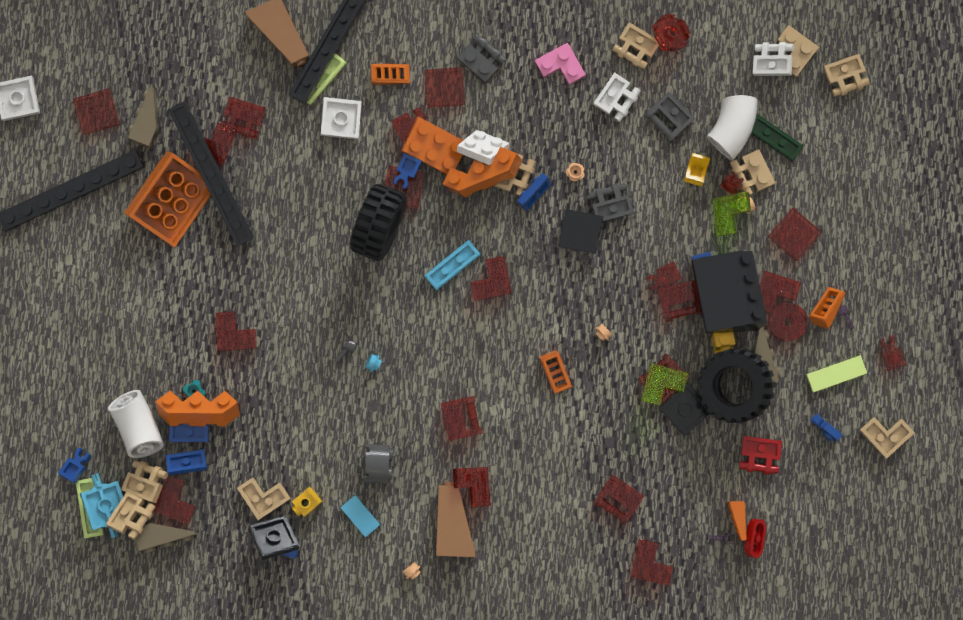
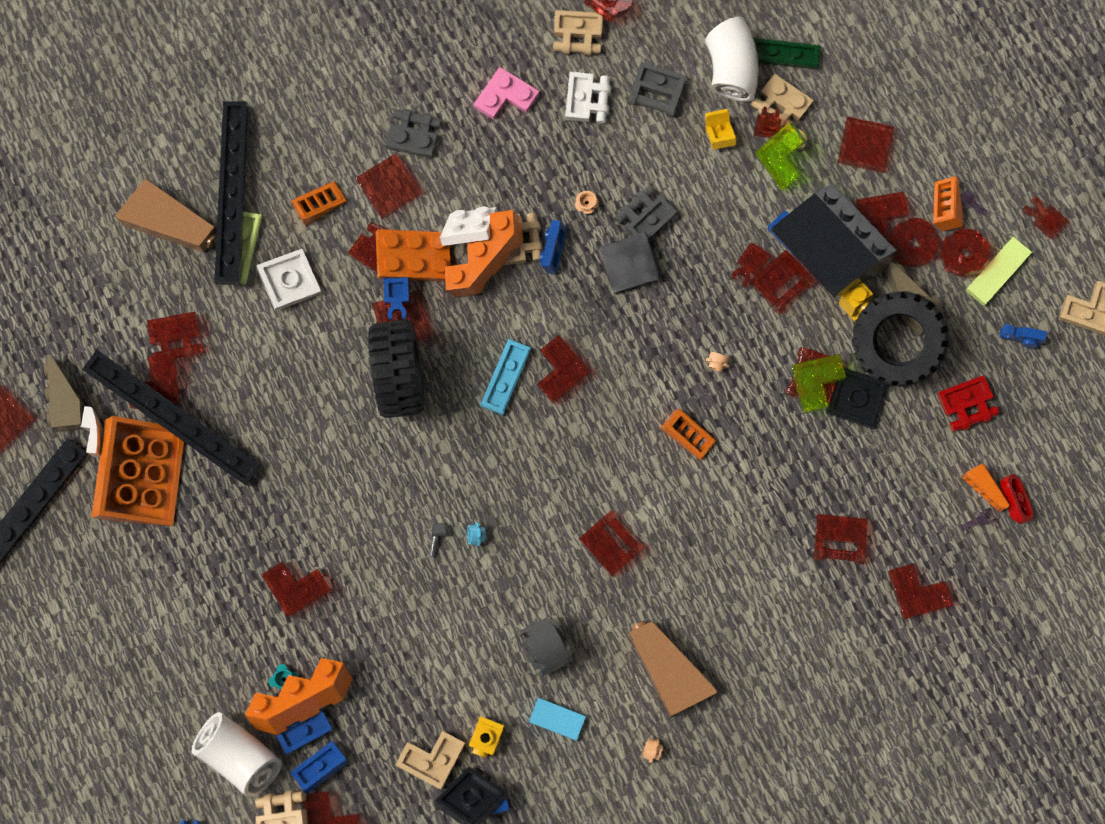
camera: 30 degrees left, 5 degrees down
clear red plate [453,467,491,507] -> none
none -> white slope [81,406,103,458]
none -> clear red plate [940,228,991,277]

